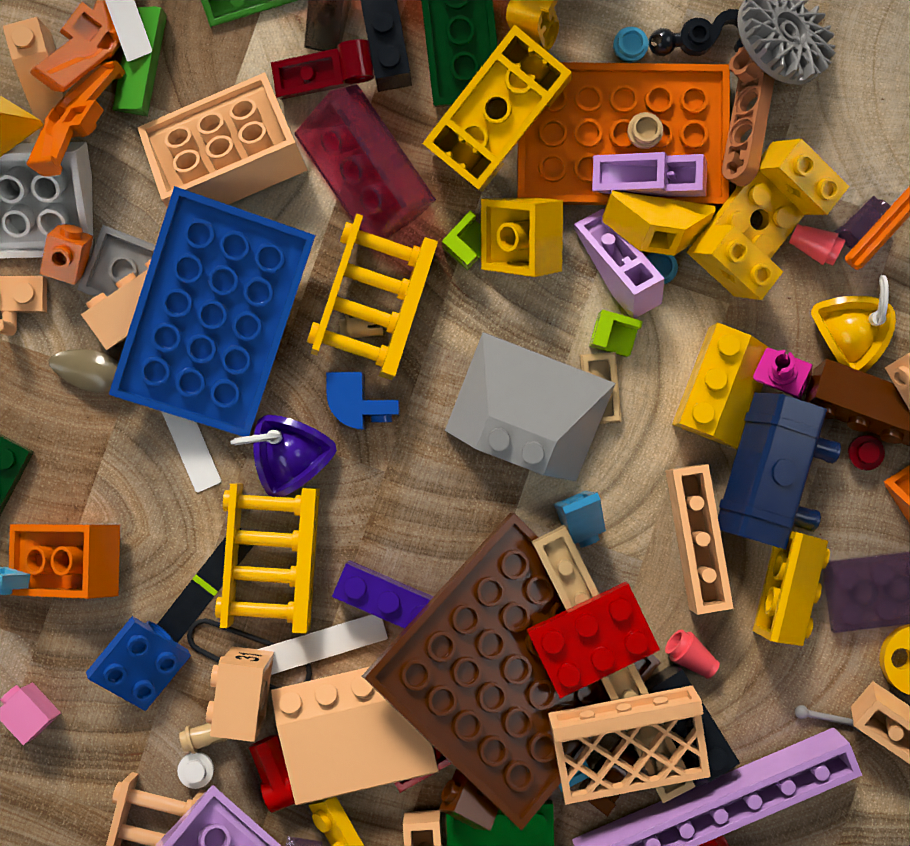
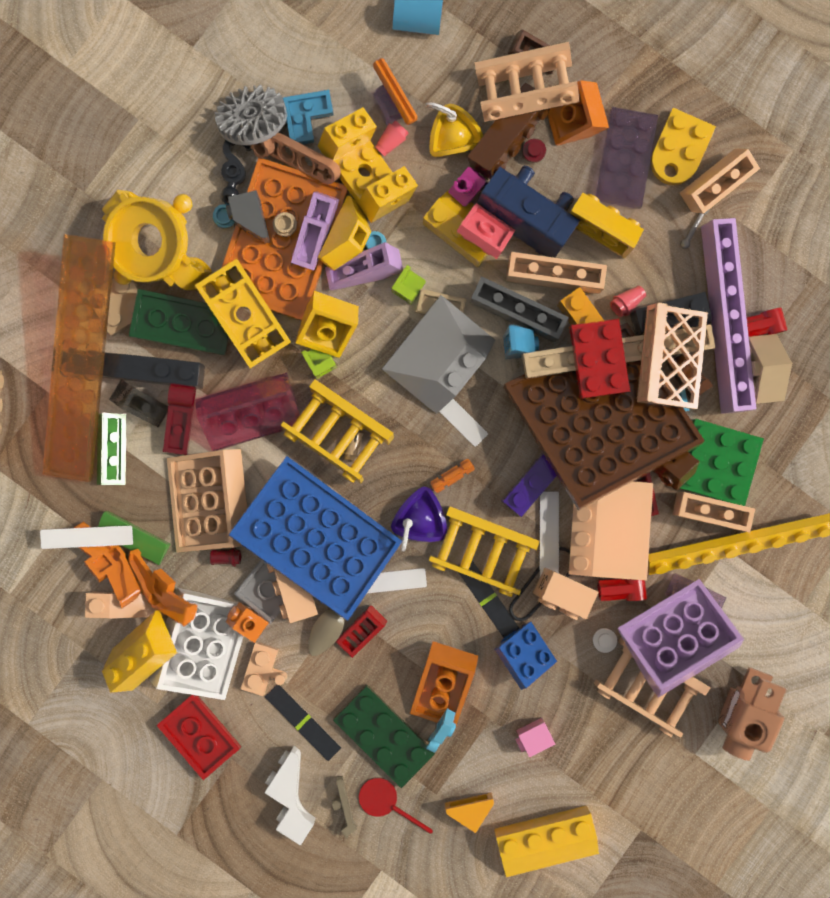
camera: 75 degrees left, 0 degrees up
tan pin [179,723,227,754] -> none
blue brick [326,372,400,430] -> none
none -> dark red pin [210,548,242,567]
none -> dark grey slope [226,190,270,243]
none -> dark azure plate [283,90,334,145]
none -> red slope [336,605,387,658]
none -> orange axle [430,459,475,493]
none -> white sticker [439,399,488,447]
none -> coral plate [457,203,515,259]
none -> dark grey brick [470,276,569,343]
none -> light orange brick [557,287,604,325]

